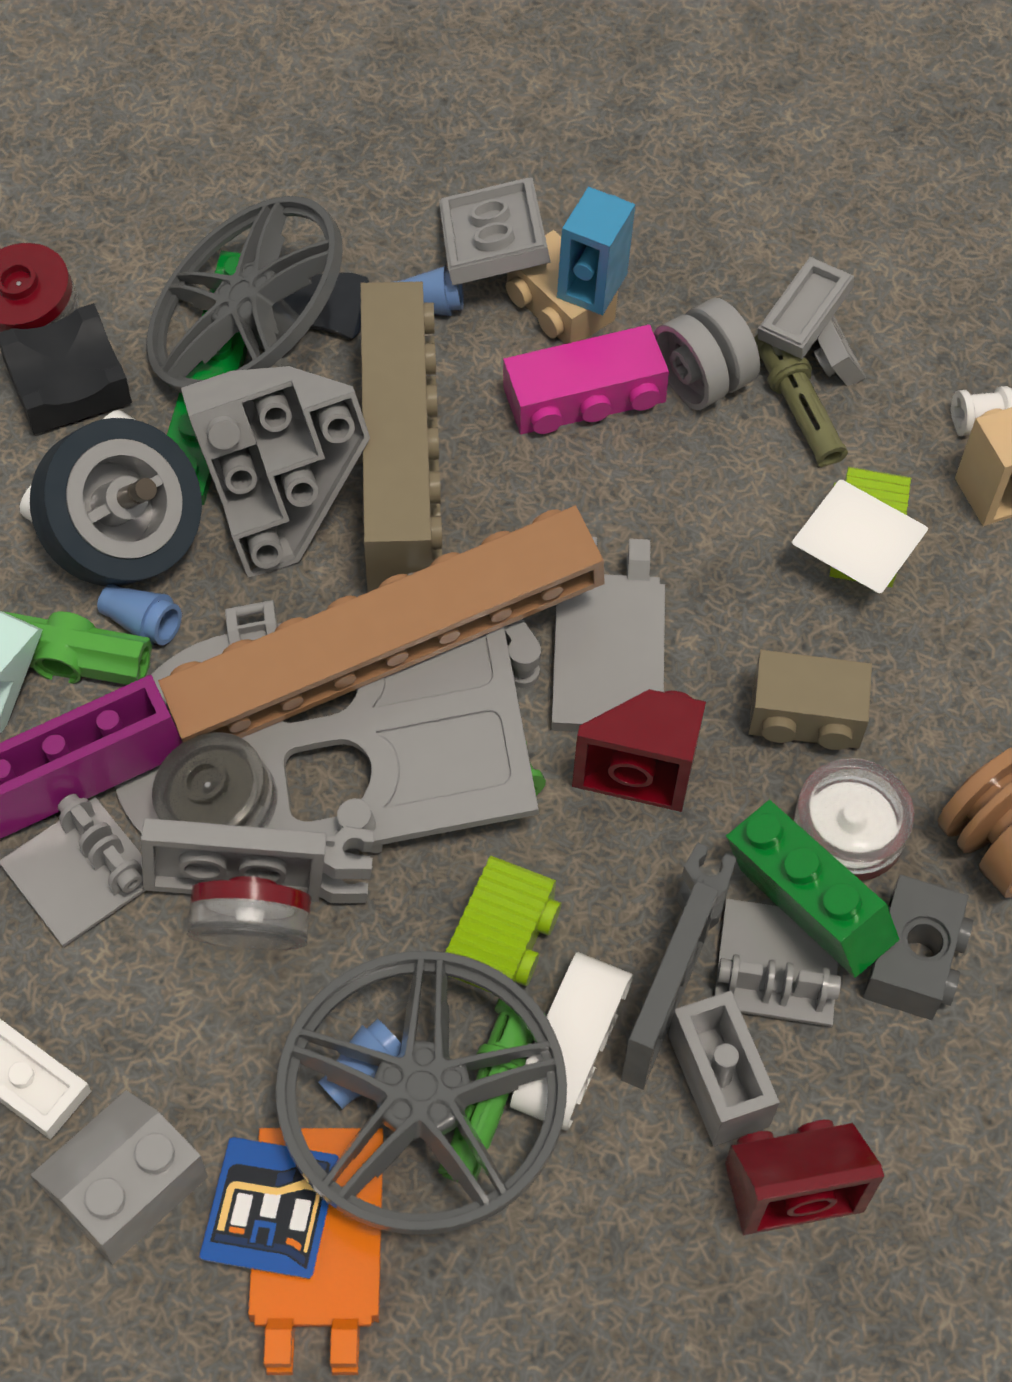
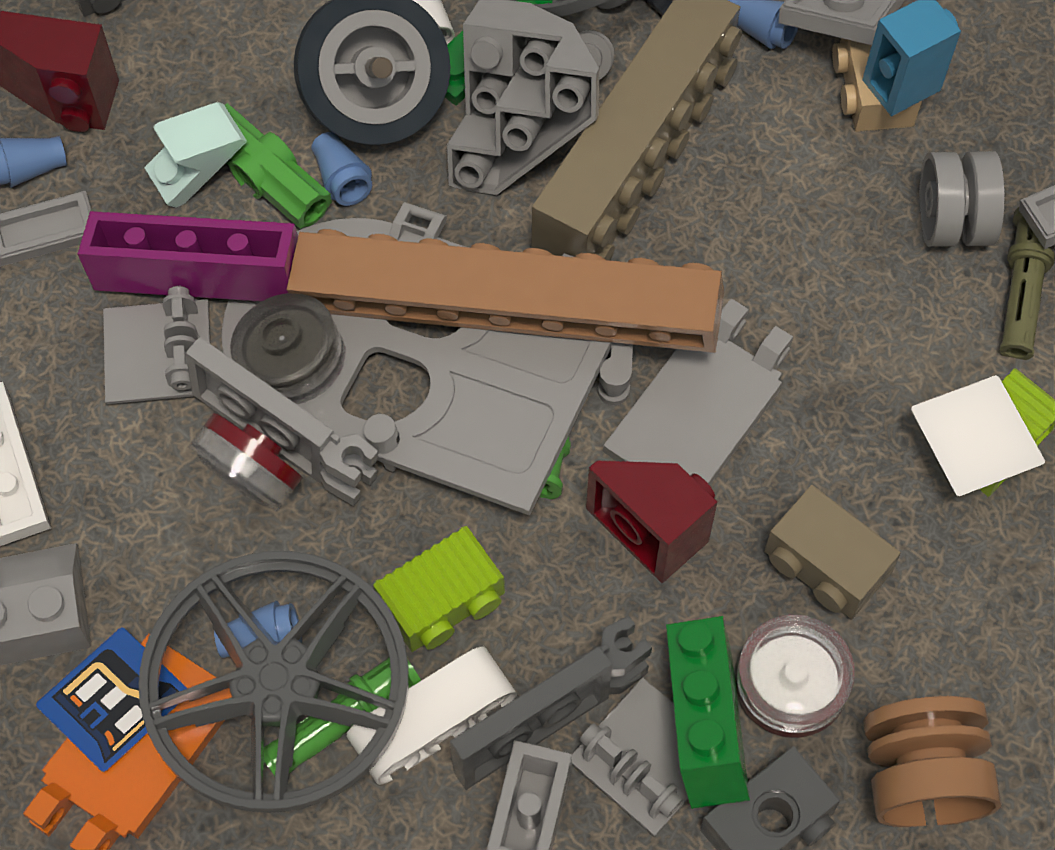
camera: 35 degrees right, 5 degrees up
dark pink brick [503,324,669,435] -> none

